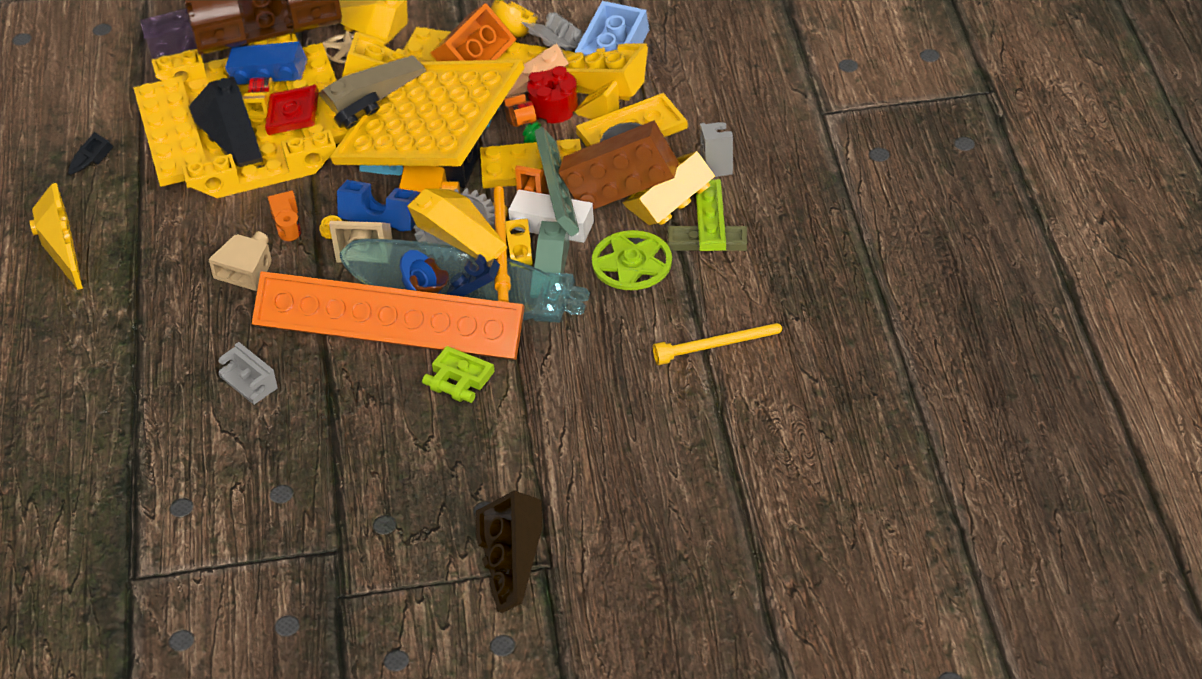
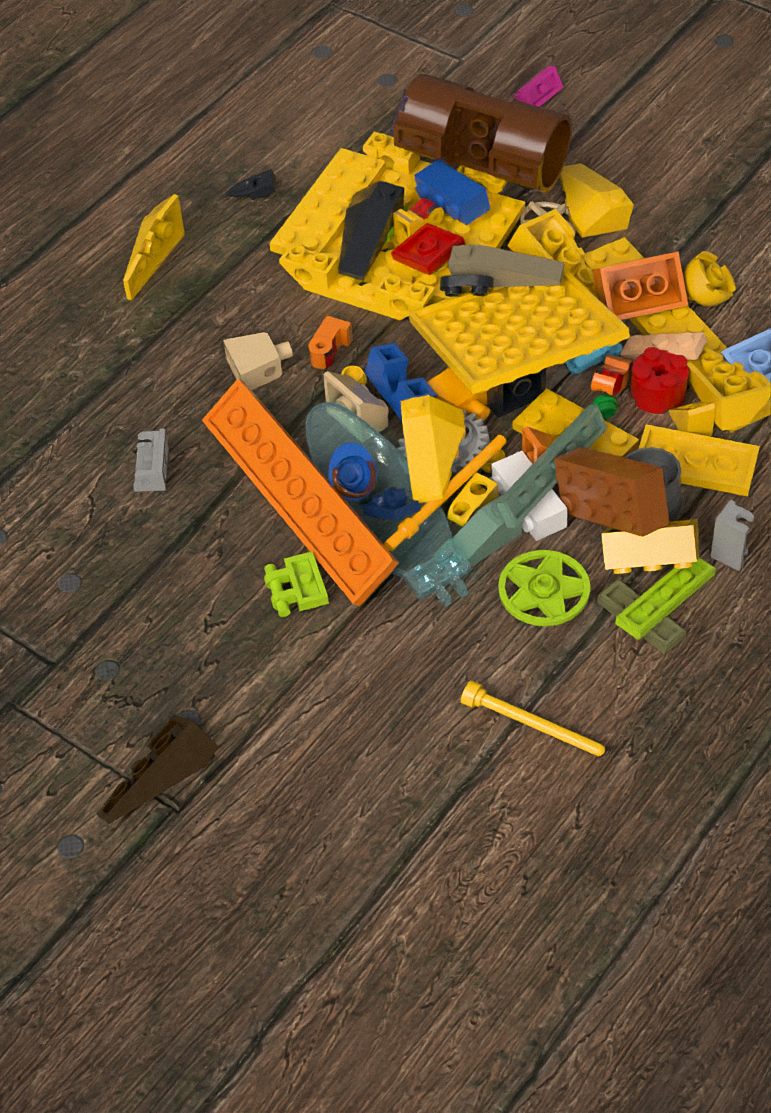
camera: 45 degrees right, 5 degrees up
light grey hinge [522,12,583,51] -> none

